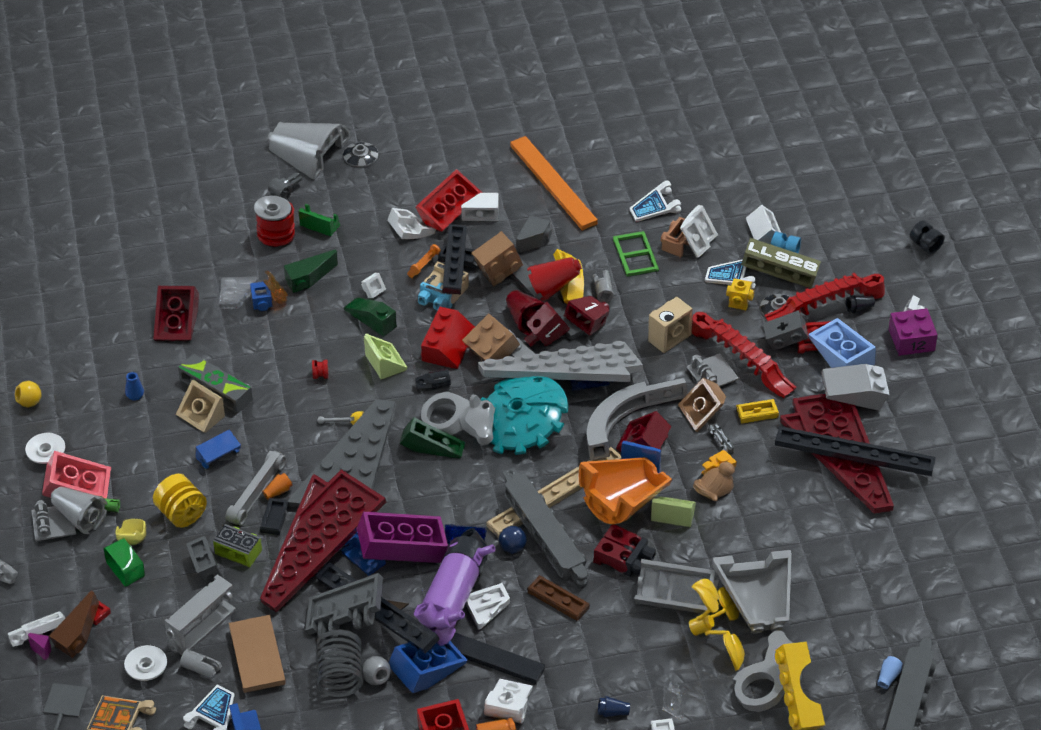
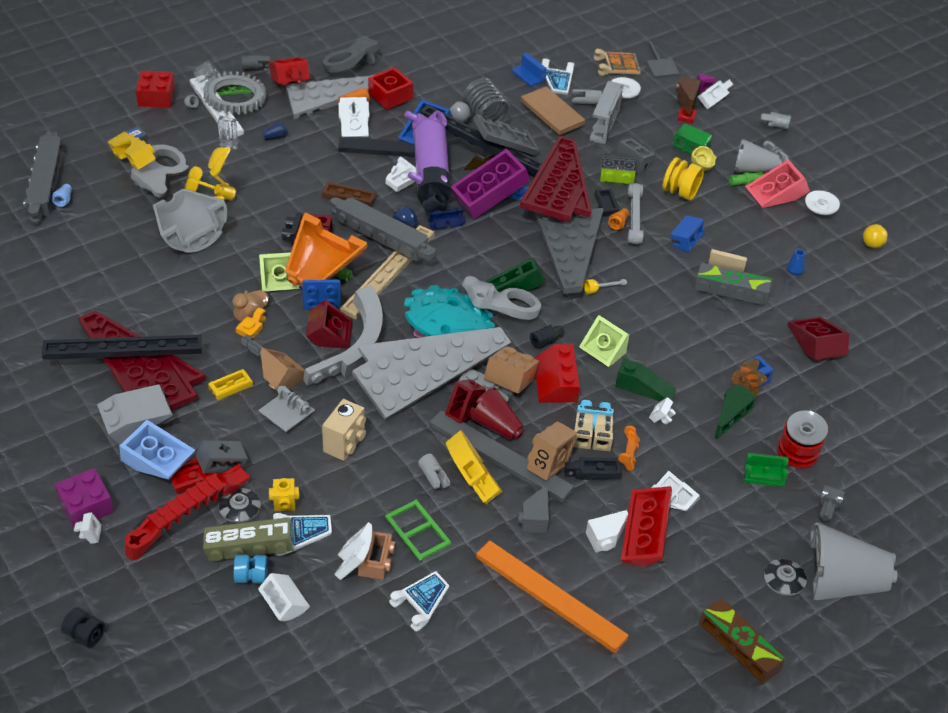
camera: 155 degrees right, 0 degrees up
clear wing [219,277,258,309] -> none
red wheel [312,360,329,379] -> none
black tile [442,224,467,295] -> none
red cone [527,257,582,302] -> none
dark red torso [563,296,610,335] -> none
door [635,559,719,615] -> none
red piece [691,312,796,398] -> none
none -> reddish brown brick [699,598,785,685]

